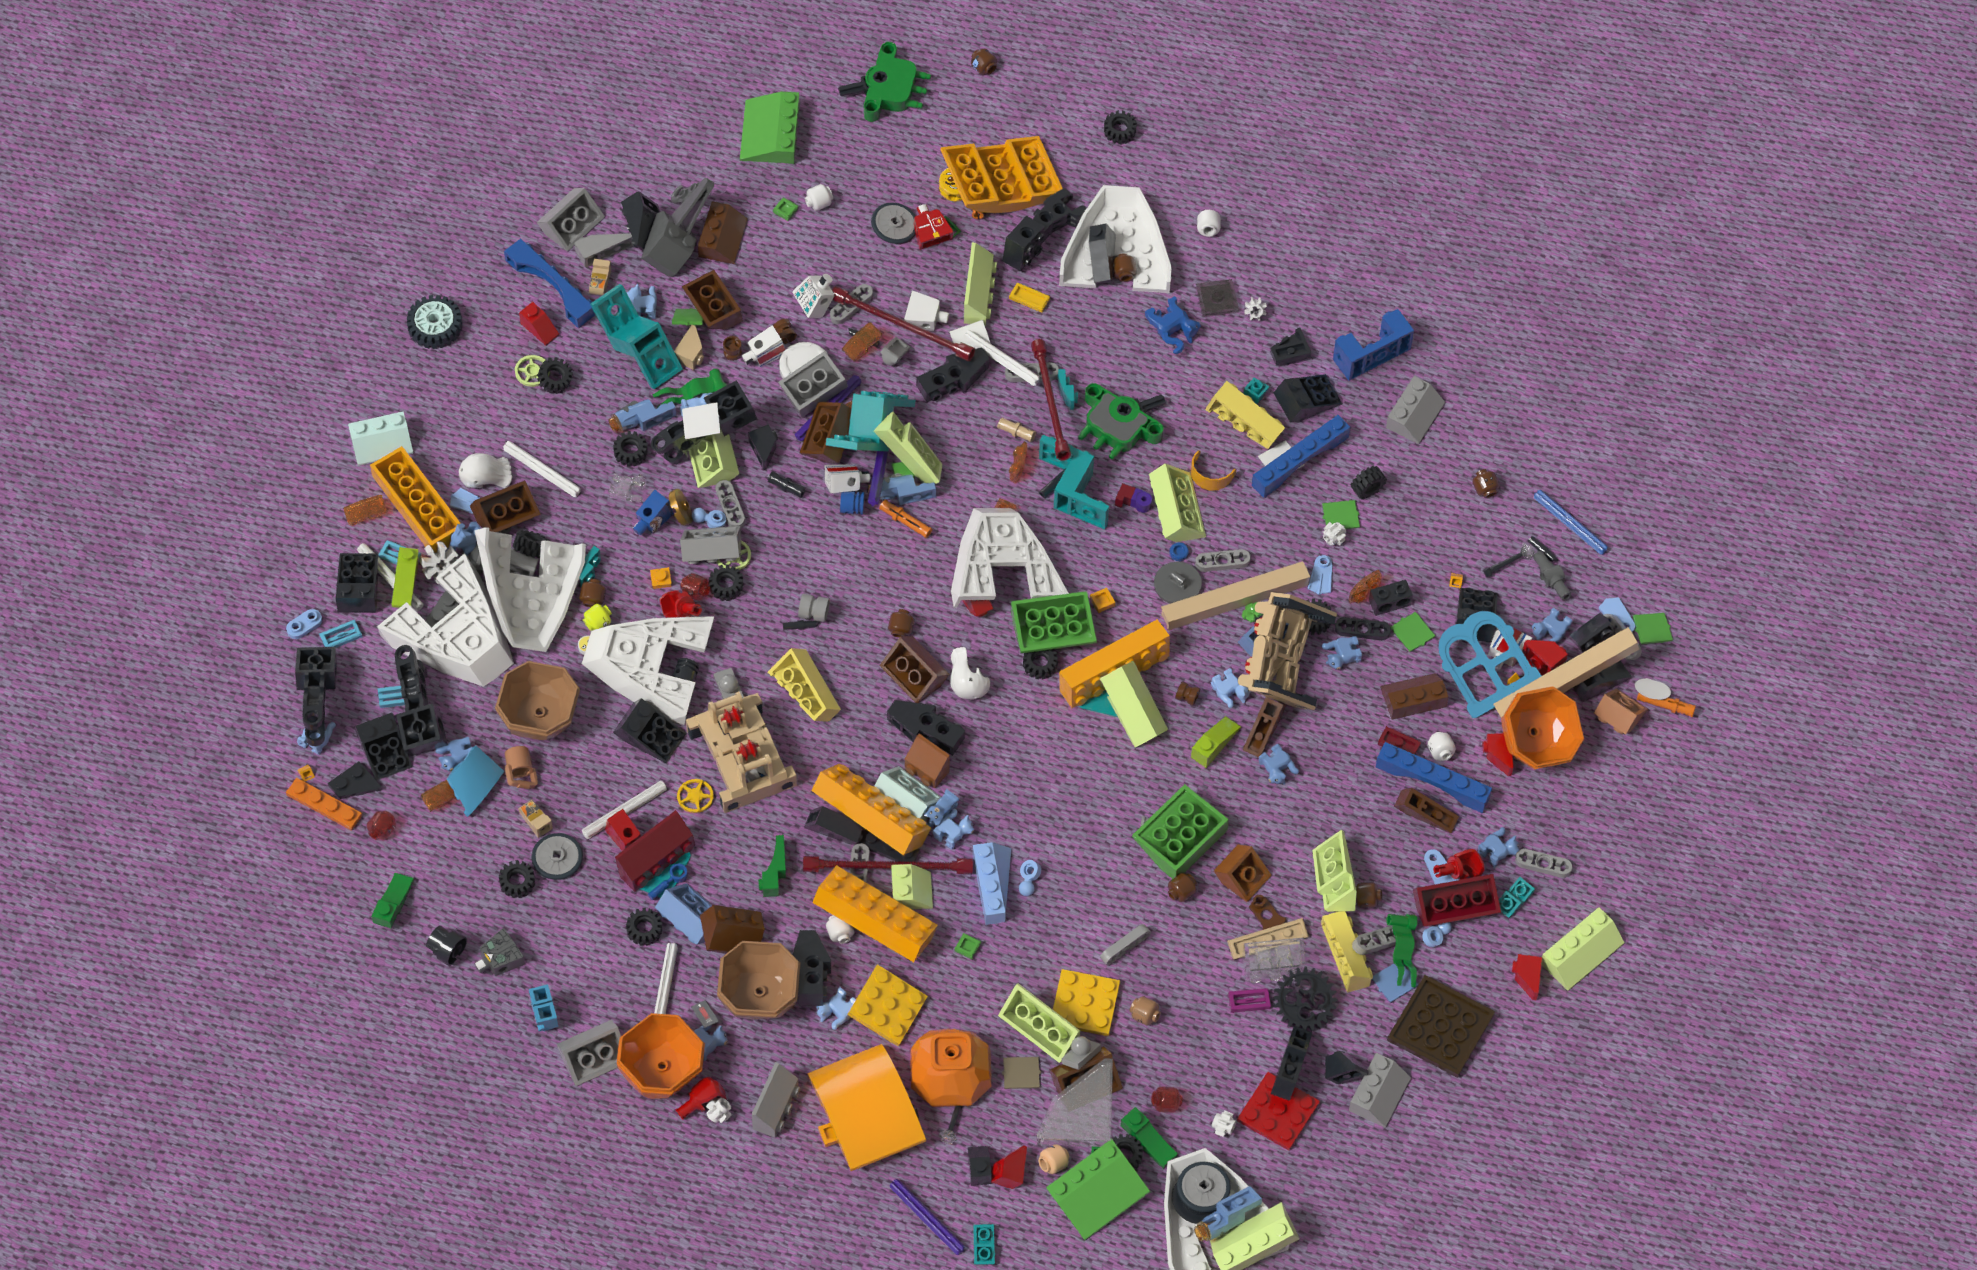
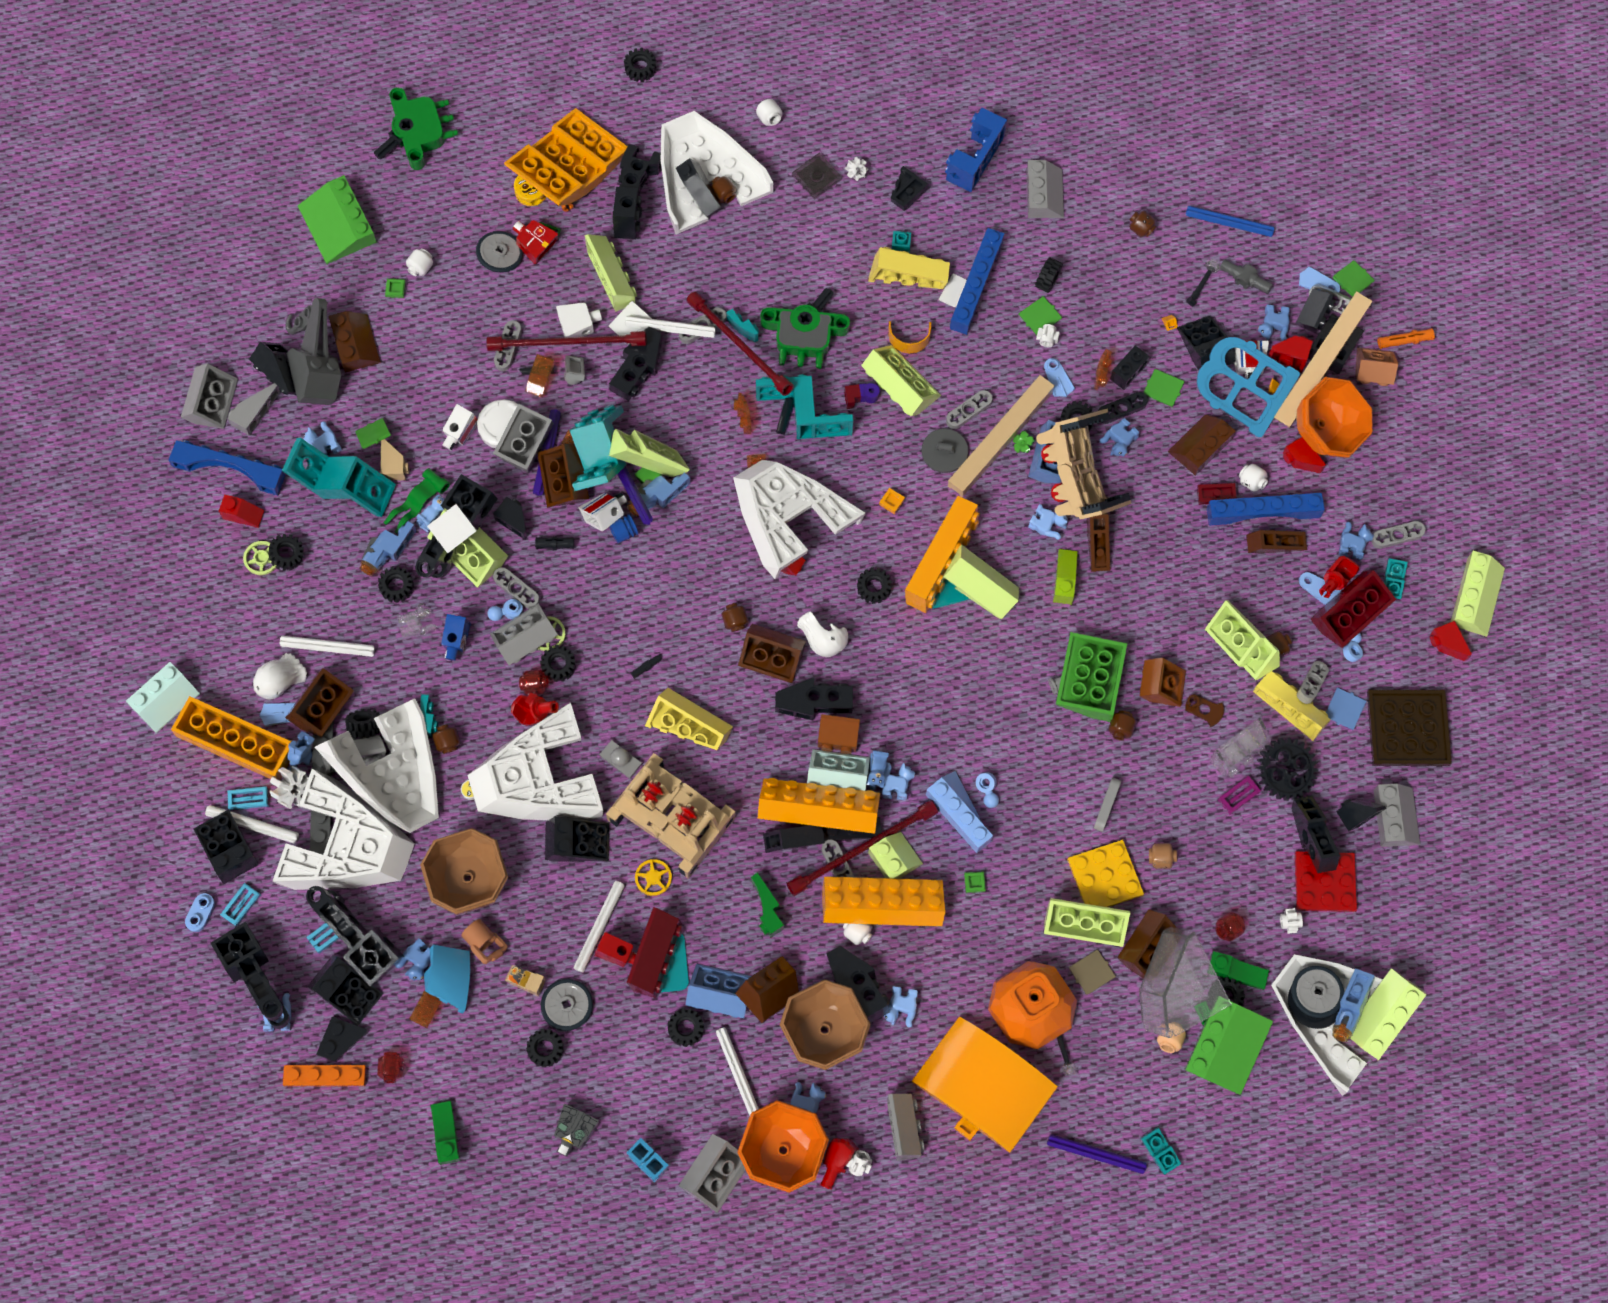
camera: 30 degrees left, 10 degrees up
light orange piece [297,765,315,782] -> none
clear orange slope [343,495,388,526] -> none
lime slope [392,547,419,608] -> none
wheel [407,295,462,349] -> none
black piece [426,925,467,966] -> none
neon yellow head [583,604,612,631] -> none
tan leg [589,259,611,296] -> none
blue piece [648,863,688,900] -> none
light orange plate [650,567,672,589] -> none
pearl gold plate [669,489,693,526] -> none
black piece [672,658,700,682] -> none
reddish brown slope [682,270,743,330] -> none
sticker [691,1000,719,1028] -> none
reddish brown wheel [723,336,742,361] -> none
reddish brown wheel [773,318,797,344] -> none
white torso [793,274,834,318] -> none
light grey wheel [798,593,830,623] -> none
yellow plate [847,964,928,1046] -> none
orange pin [879,499,933,539] -> none
black slope [967,1146,991,1186] -> none
reddish brown head [971,48,997,75] -> none
red slope [991,1145,1027,1189] -> none
tan pin [997,417,1036,442] -> none
yellow tile [1009,282,1050,313] -> none
bright green slope [1011,591,1097,653] -> none
light grey tile [1062,1036,1101,1070] -> none
blue animal [1145,296,1201,354] -> none
blue tile [1169,542,1189,561] -> none
reddish brown wheel [1175,681,1200,706] -> none
tan tile [1227,918,1309,960] -> none
medium blue animal [1258,744,1299,785] -> none
black slope [1273,374,1342,422] -> none
green flag [1386,914,1417,988] -> none
black piece [1528,536,1559,562] -> none
white sticker [1635,678,1671,700] -> none

